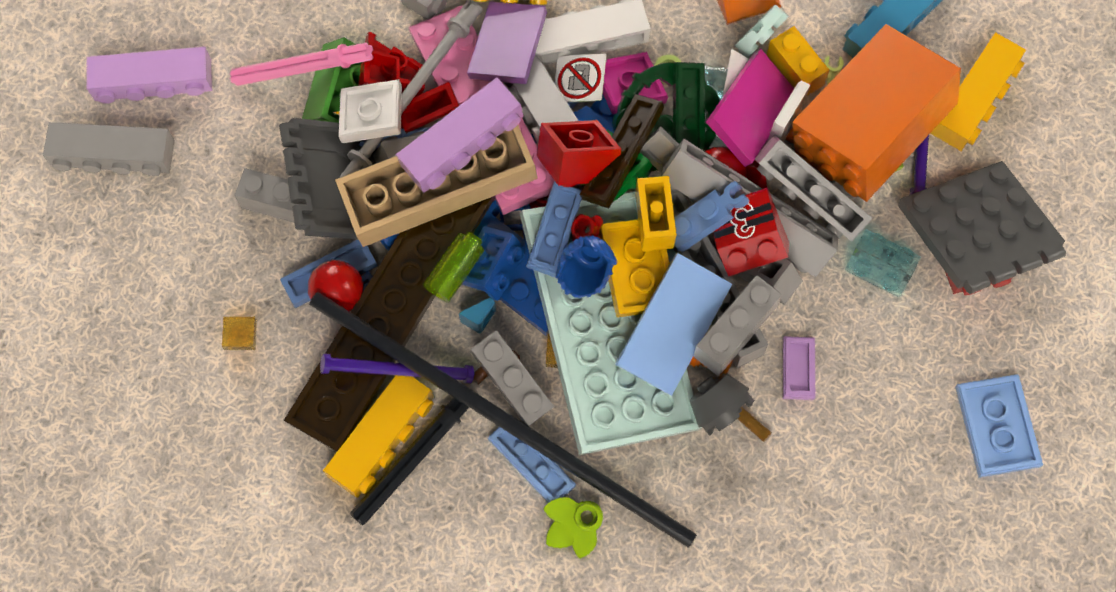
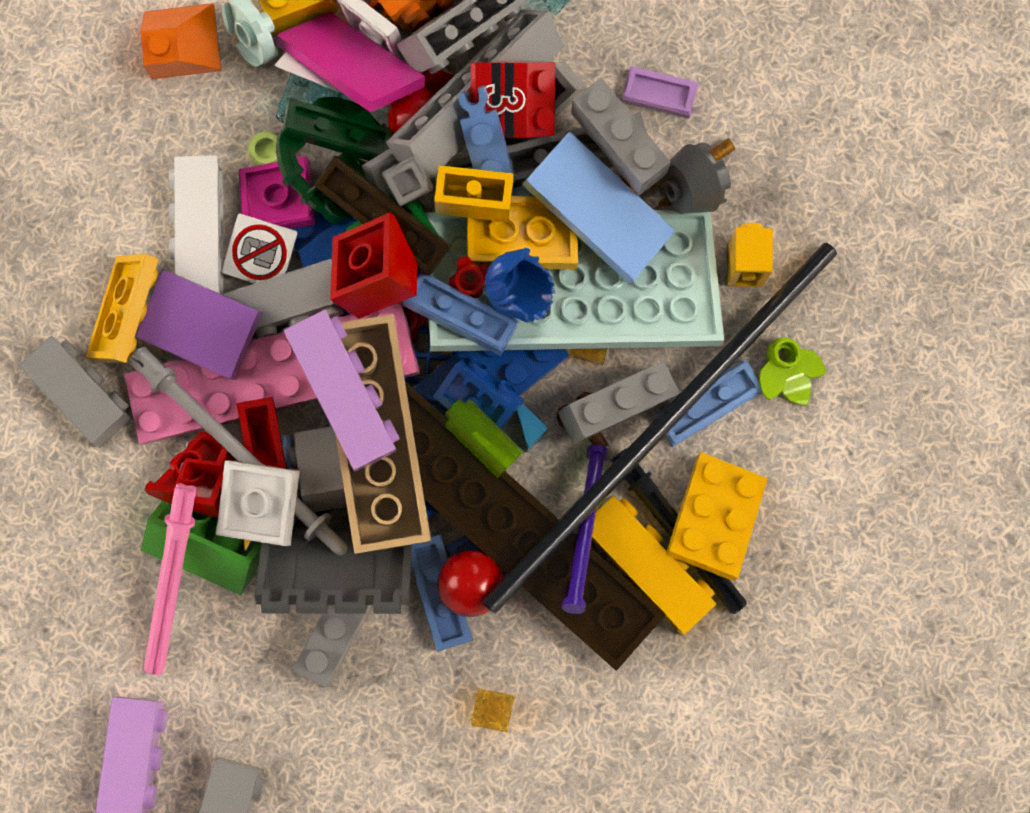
camera: 80 degrees left, 10 degrees up
none -> light grey tile [382,155,434,206]
none -> yellow plate [666,452,768,581]
none -> yellow brick [727,223,773,287]

